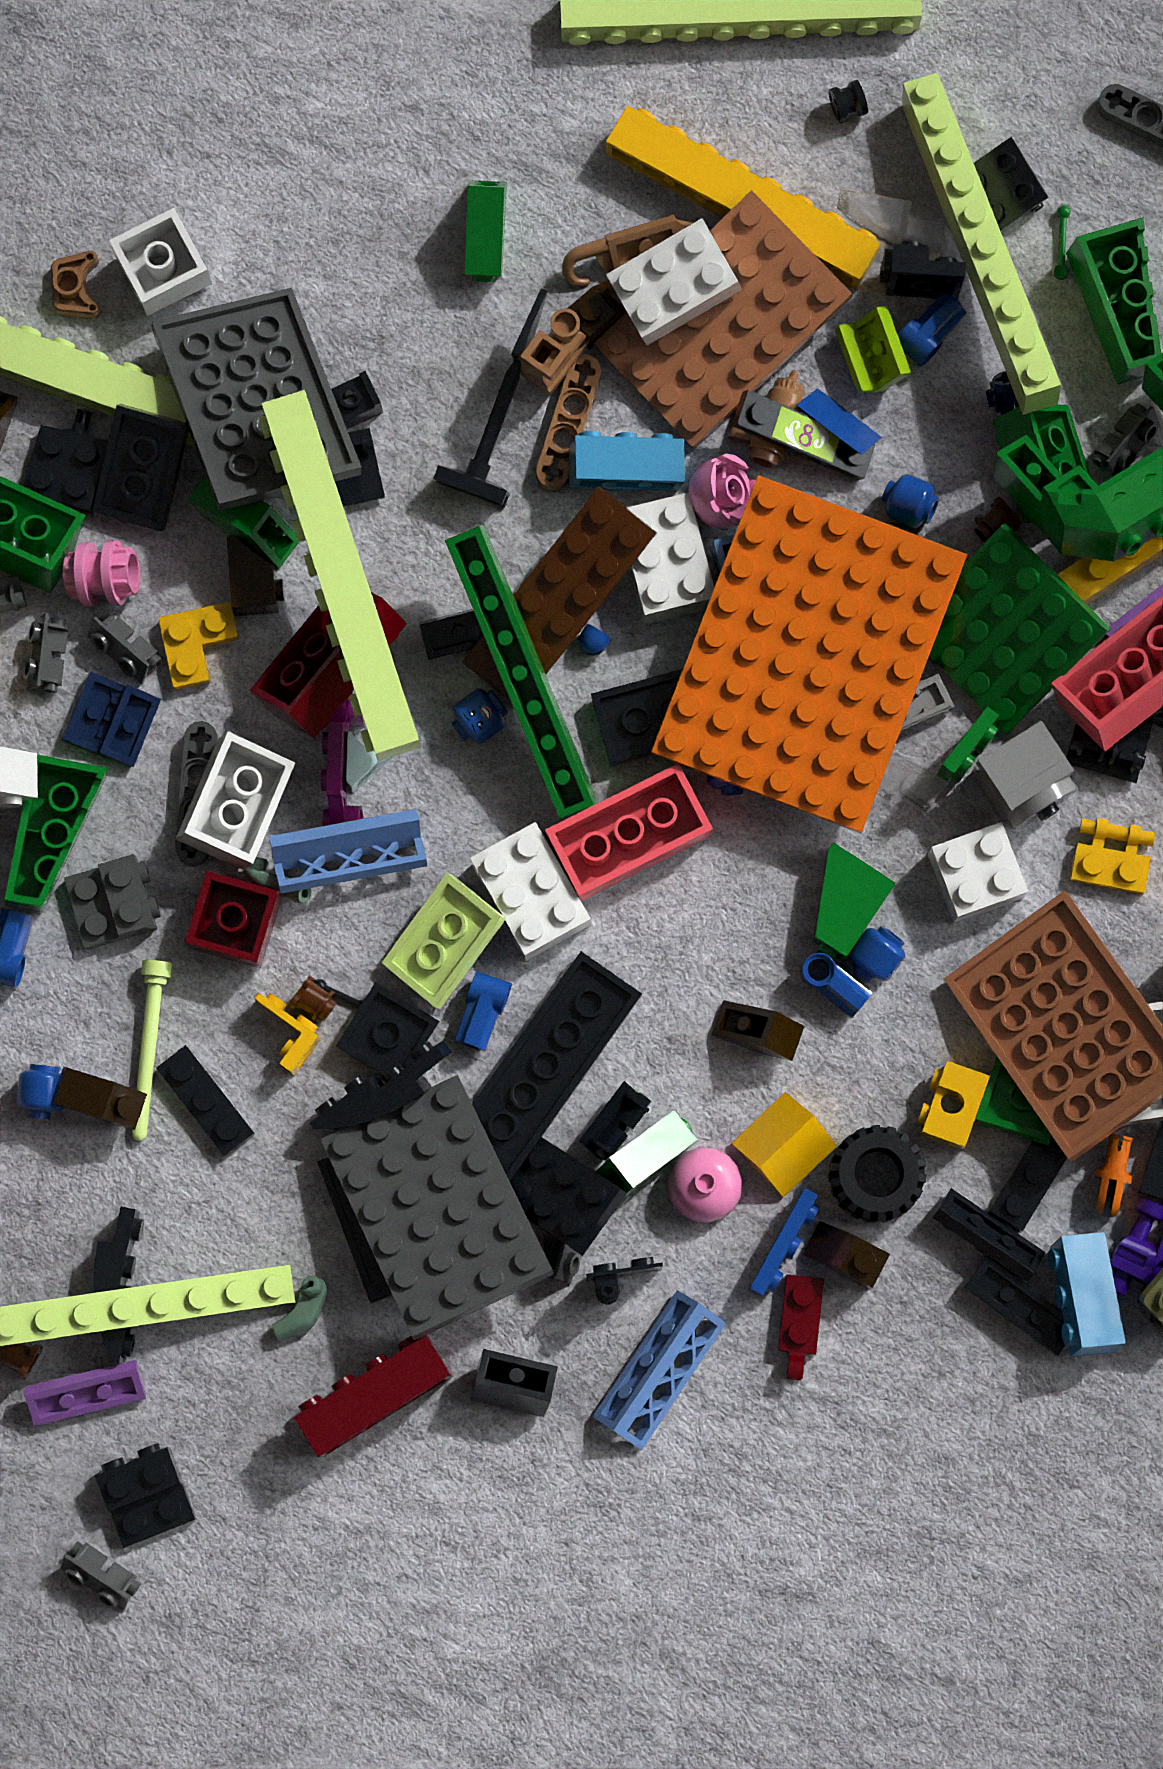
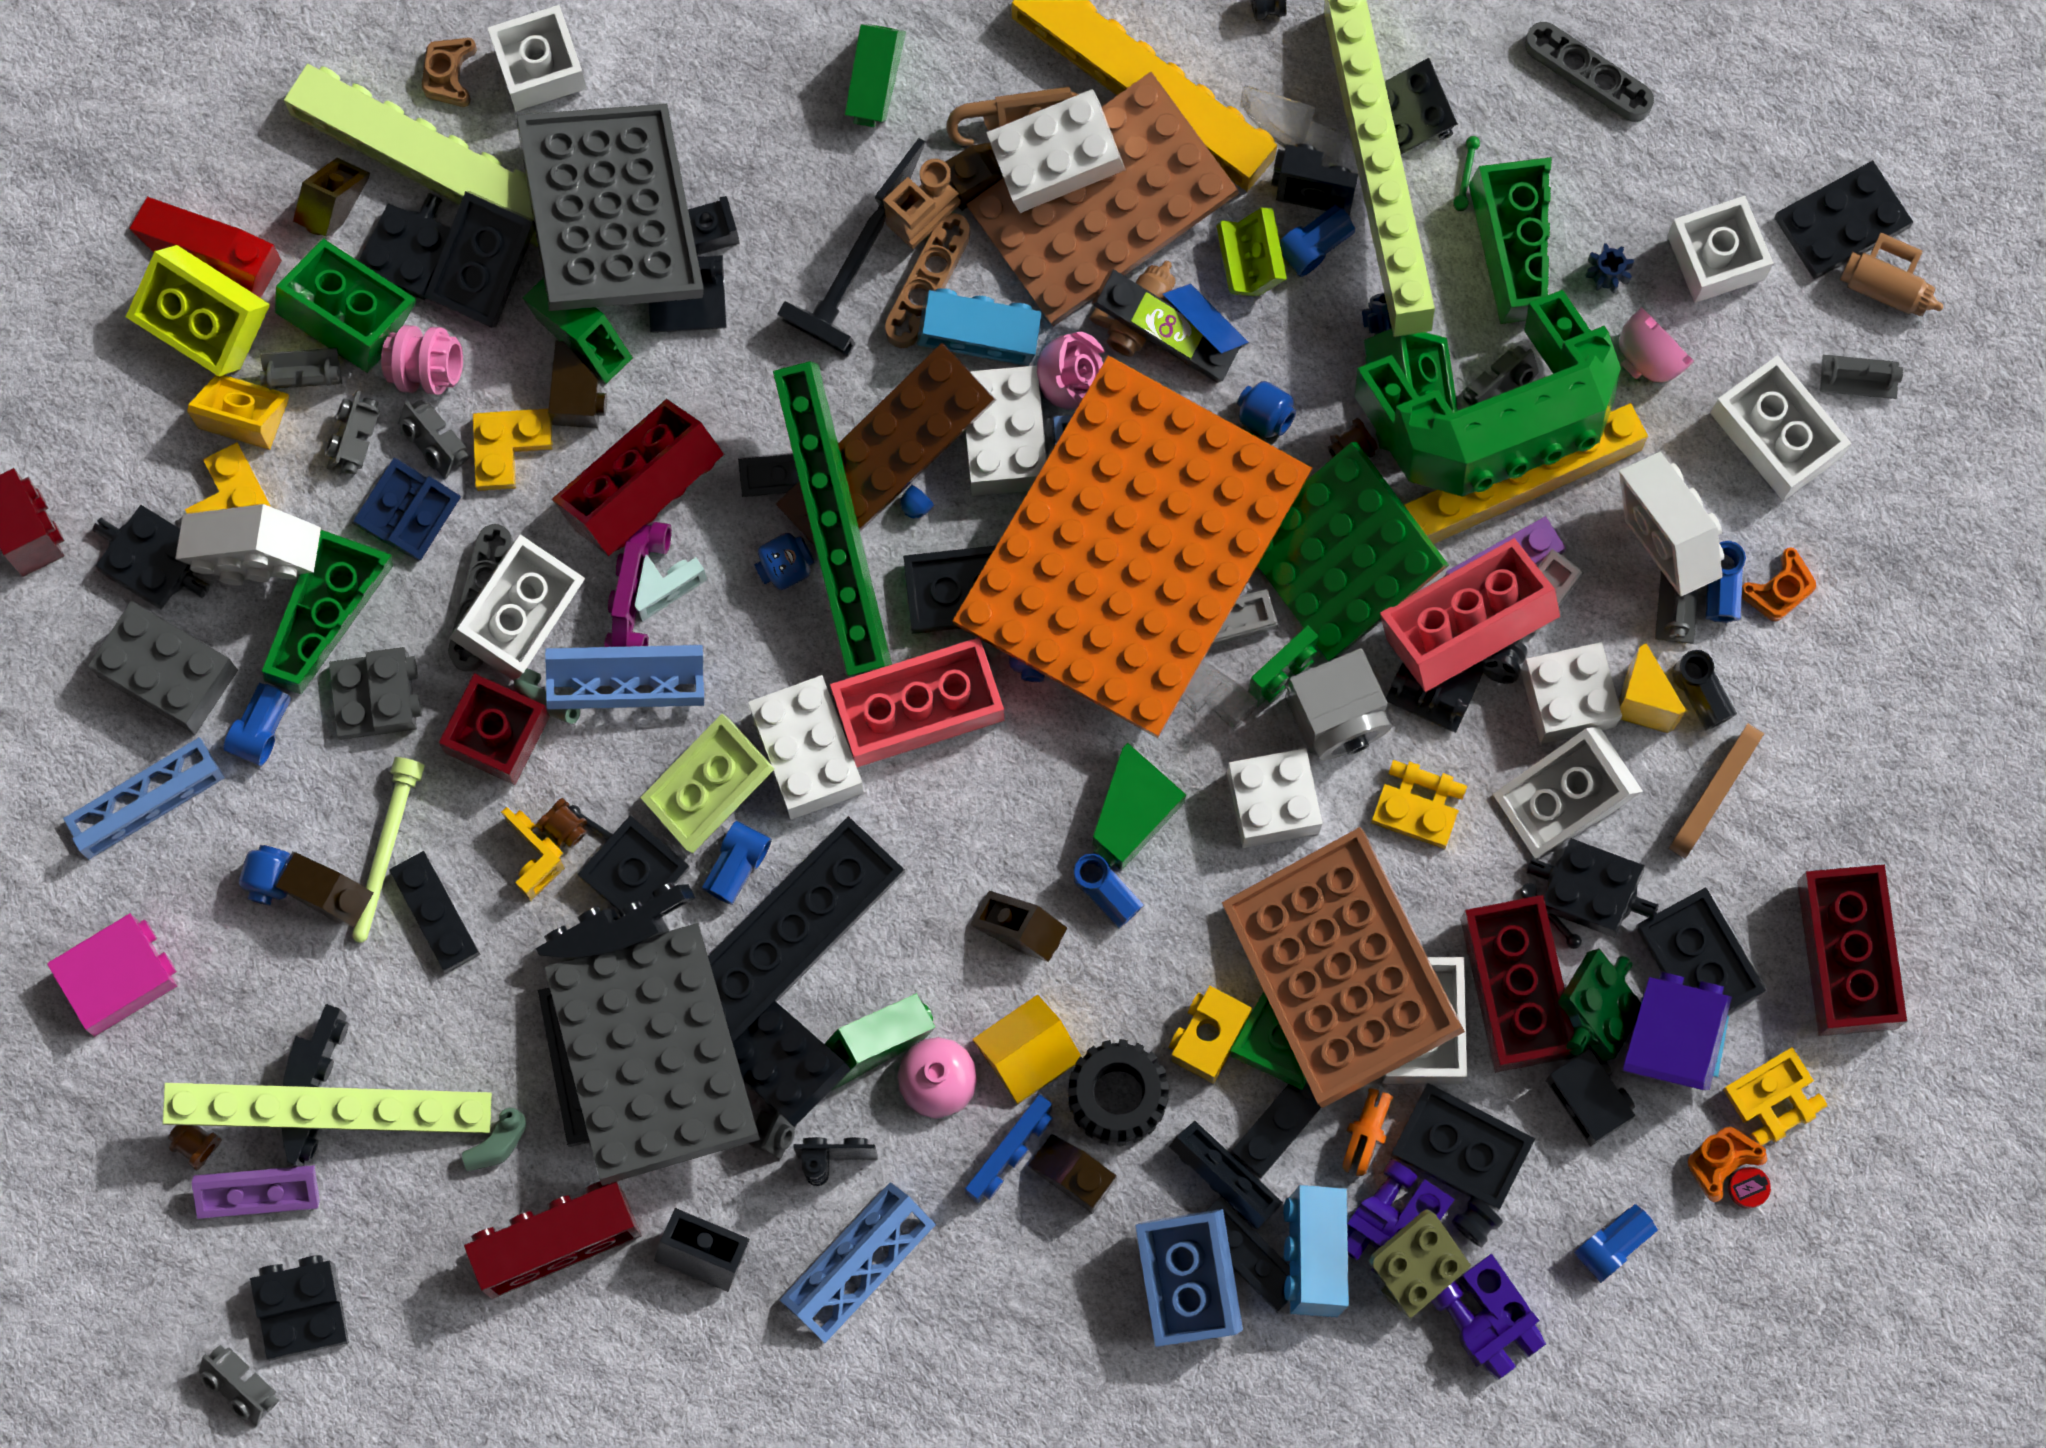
camera: 10 degrees right, 5 degrees down
yellowish green brick [258,390,421,761] -> none
black hinge [579,1081,651,1162] -> none
dark red plate [778,1274,824,1381] -> none
blue head [850,926,906,983] -> none
none -> medium blue brick [1135,1209,1243,1347]

